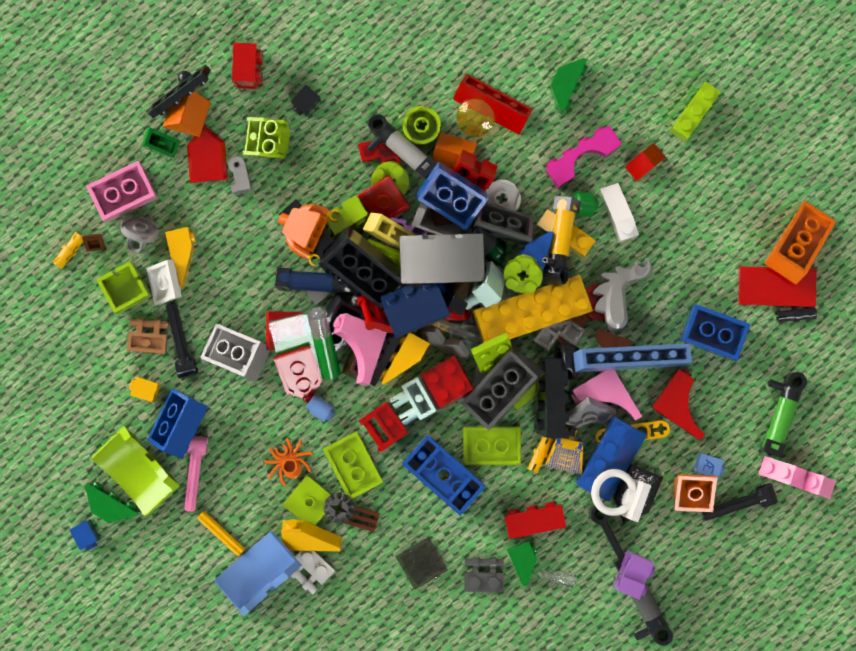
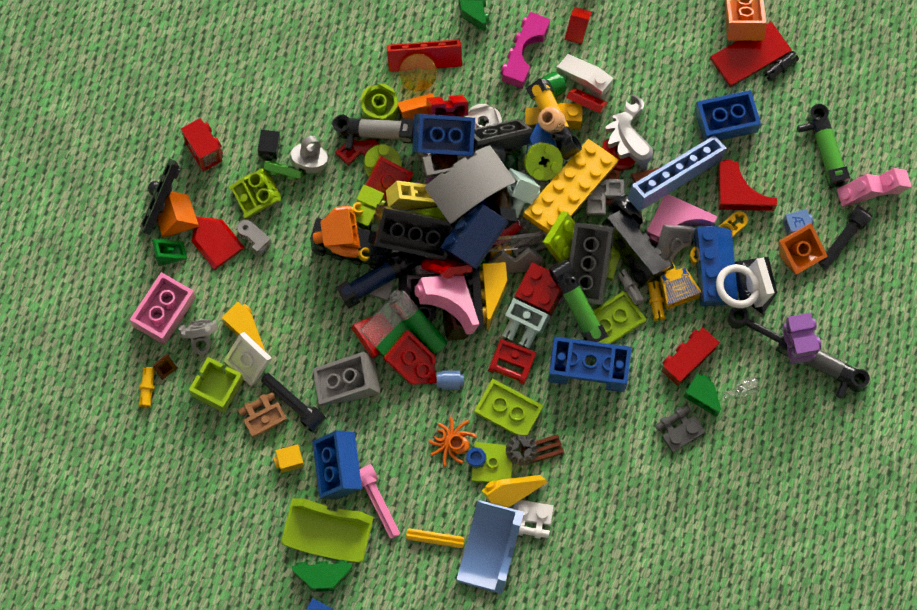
camera: 35 degrees left, 15 degrees down
clear smoke plate [395,536,448,590] -> none
none -> bright green plate [263,160,304,180]
none -> light grey tile [290,136,328,173]
none -> blue tile [466,448,487,468]
none -> light nougat head [538,107,566,133]
none -> piece [549,260,608,342]
none -> red tile [566,88,608,113]
none -> light grey axle [617,269,644,305]

